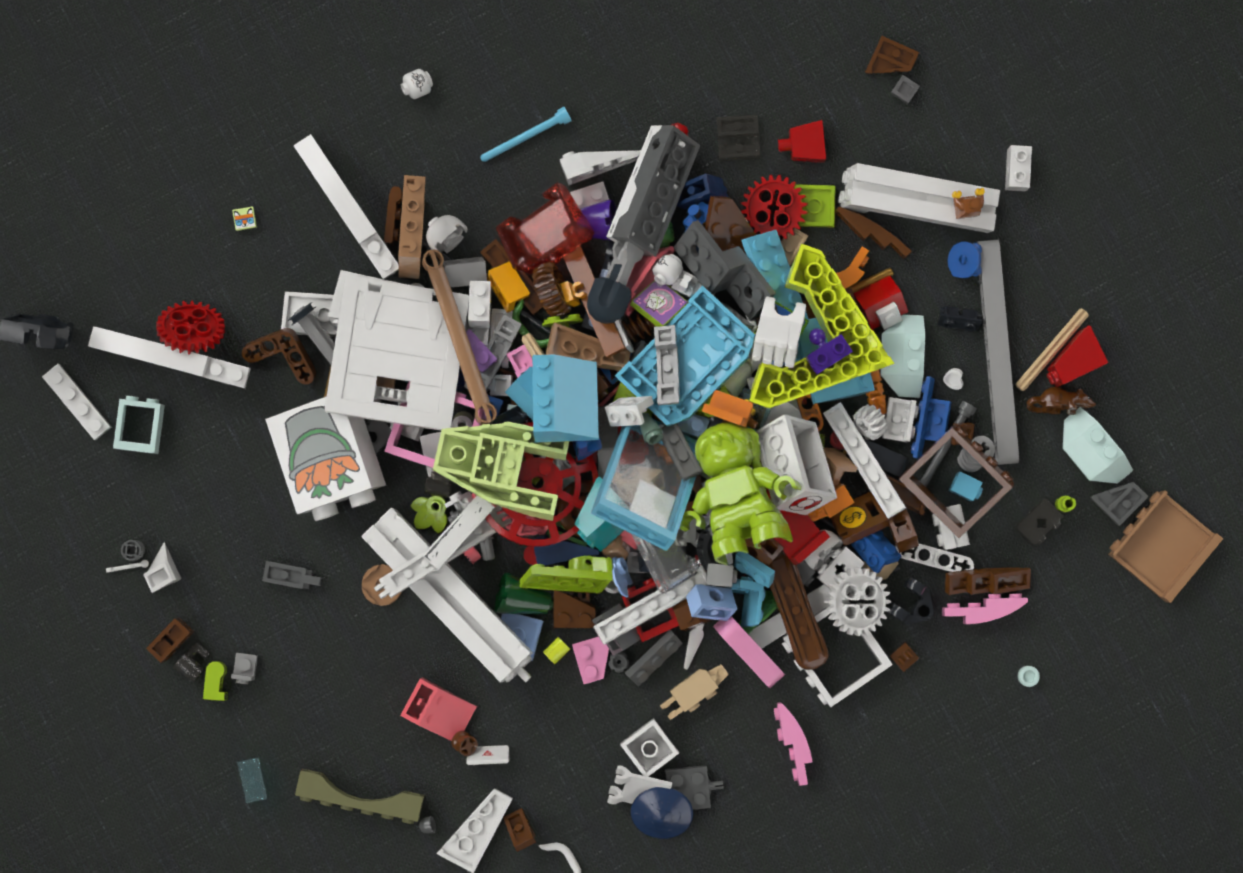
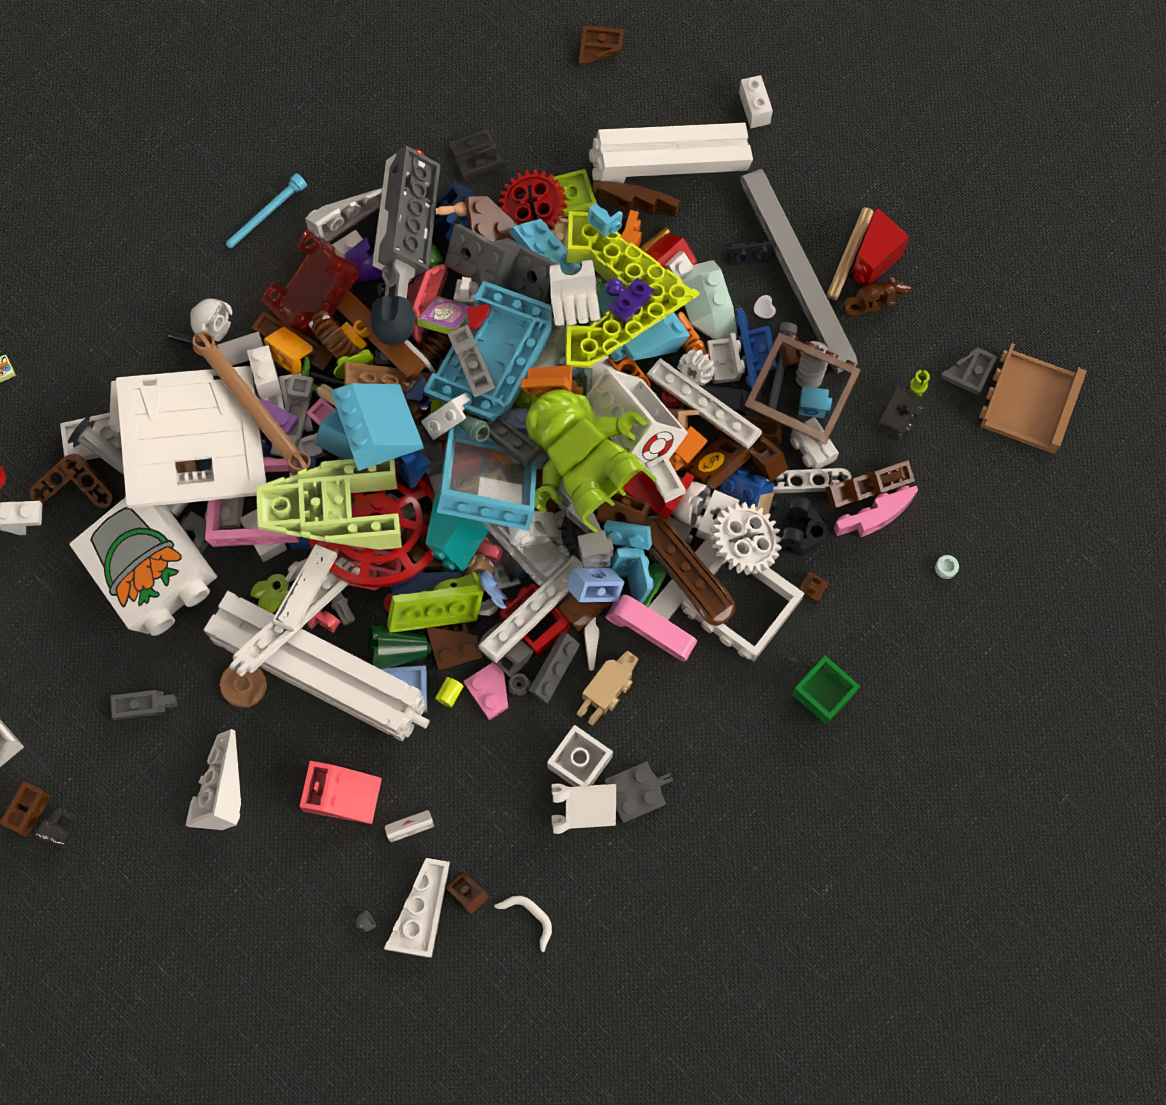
camera: 20 degrees left, 15 degrees down
lime leg [203,661,228,701] -> none
light grey bracket [231,653,258,684] -> none
clear light blue hinge [237,757,267,804] -> none
white slope [294,134,399,280] -> none
olive arch [295,769,425,824] -> none
reddish brown hinge [384,186,403,246] -> none
medium nougat window [398,175,425,279] -> none
white head [401,69,433,99] -> none
clear smoke piece [425,471,452,498] -> none
reddish brown wheel [451,731,478,756] -> none
dark blue hat [631,787,693,839] -> none
white head [652,254,683,285] -> none
bright pink slope [774,702,813,786] -> none
red torso [778,120,826,163] -> none
flat silver plate [891,75,920,105] -> none
blue piece [948,242,982,278] -> none
dark orange piece [952,188,985,219] -> none
light aqua wedge [1063,407,1133,484] -> none
none -> white wedge [186,729,241,830]
none -> dark blue slope [403,374,426,401]
none -> light nougat piece [436,202,466,217]
none -> red tile [467,304,490,331]
none -> medium azure bracket [587,203,623,237]
none -> white tile [645,454,686,503]
none -> green piece [792,655,860,725]

